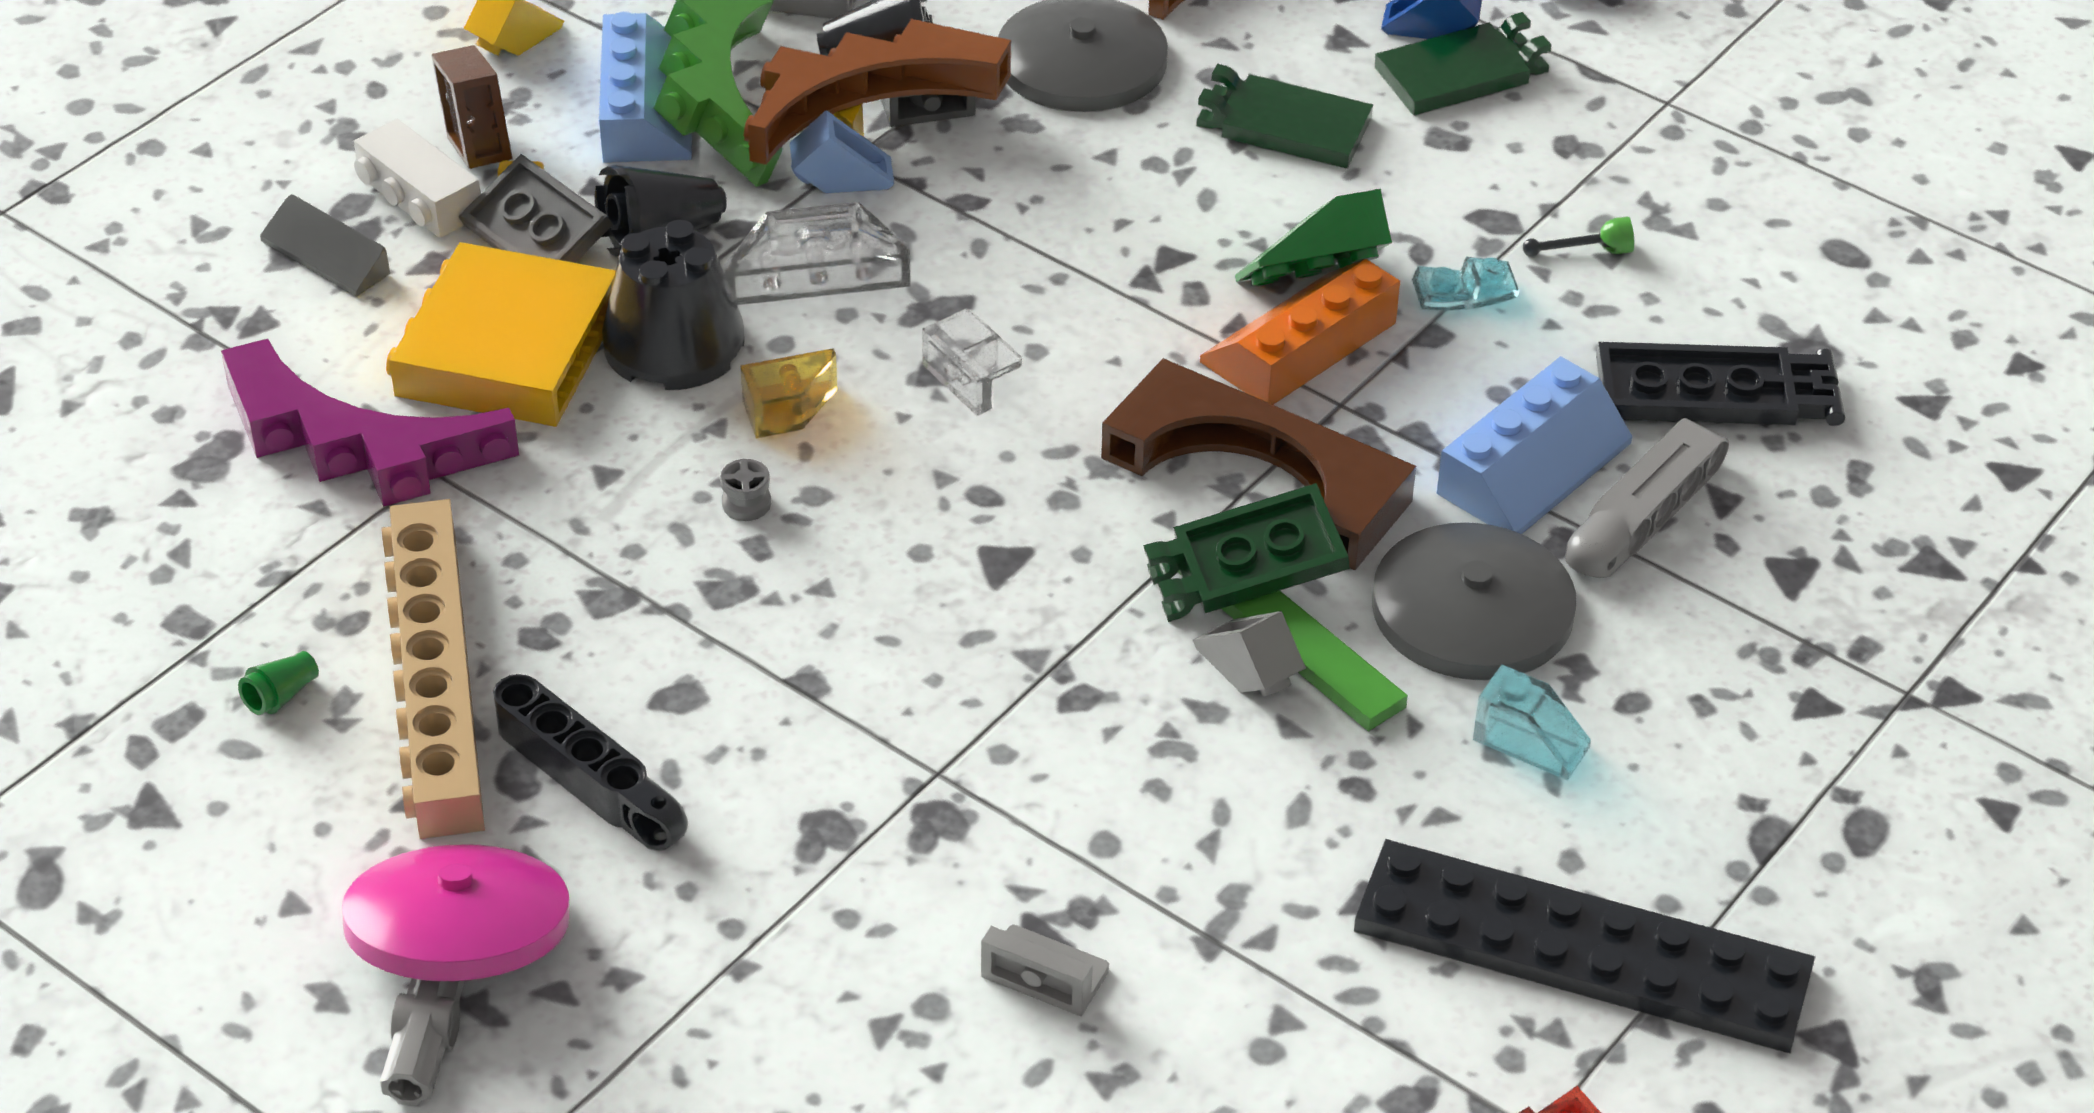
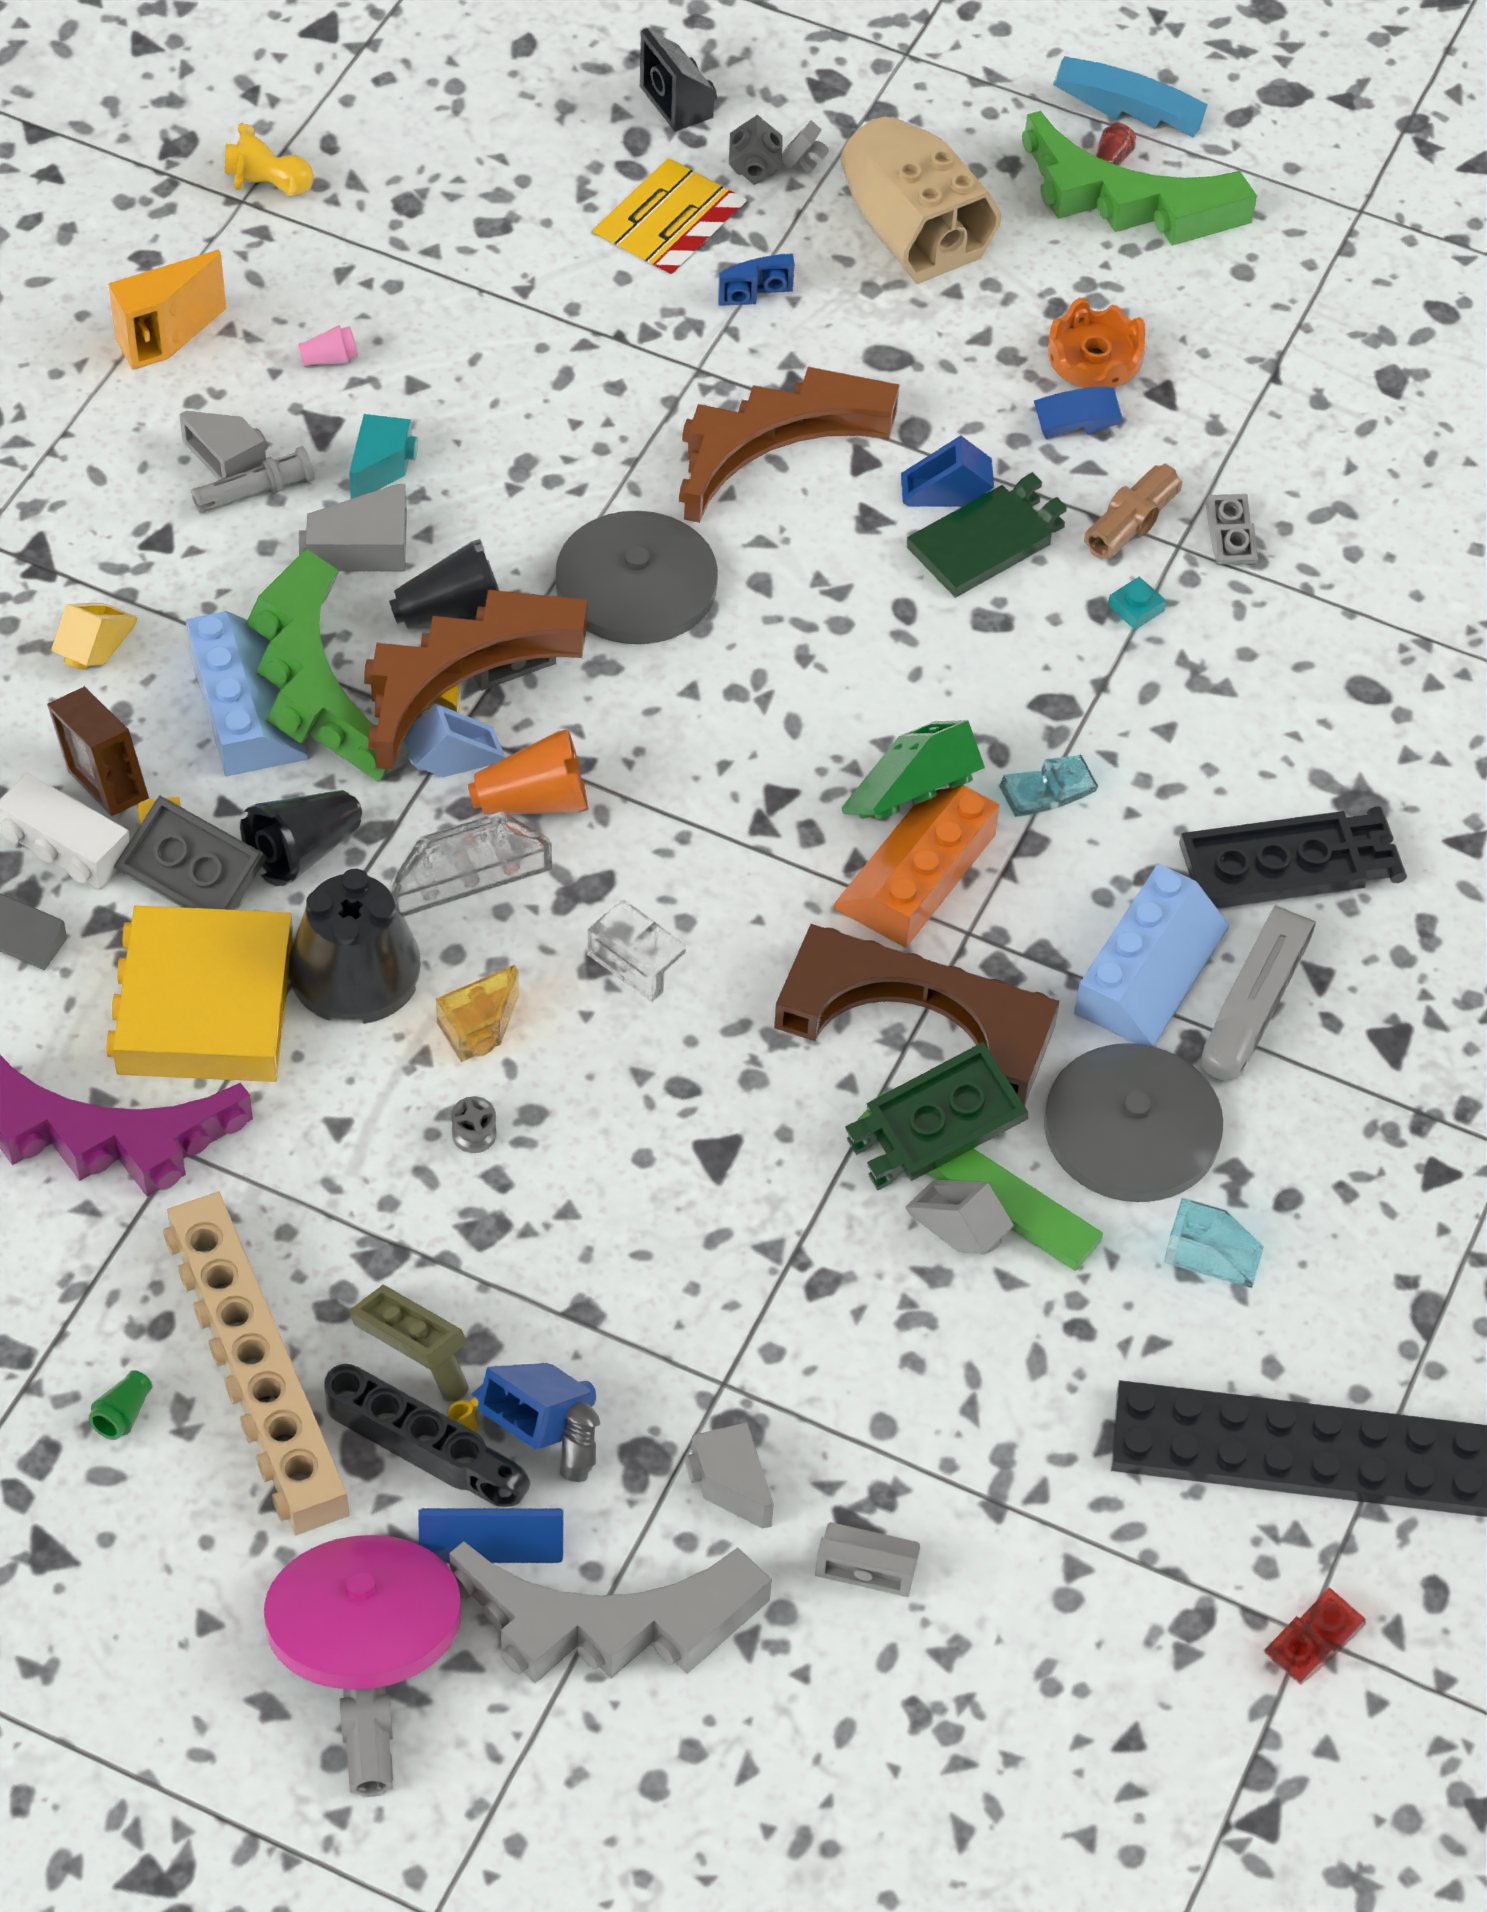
camera: 15 degrees left, 10 degrees up
dark green tile [1196,63,1374,169] -> none
hinge [1523,216,1634,257] -> none
none -> olive piece [348,1284,469,1401]
none -> blue slope [418,1508,563,1563]
none -> blue torso [448,1363,600,1482]
none -> light grey arch [449,1541,772,1683]
none -> orange cone [468,729,589,815]
none -> light grey slope [685,1422,774,1529]
none -> medium nougat piece [1084,463,1183,560]
none -> teal plate [1108,576,1167,630]
none -> light grey slope [1206,494,1258,564]

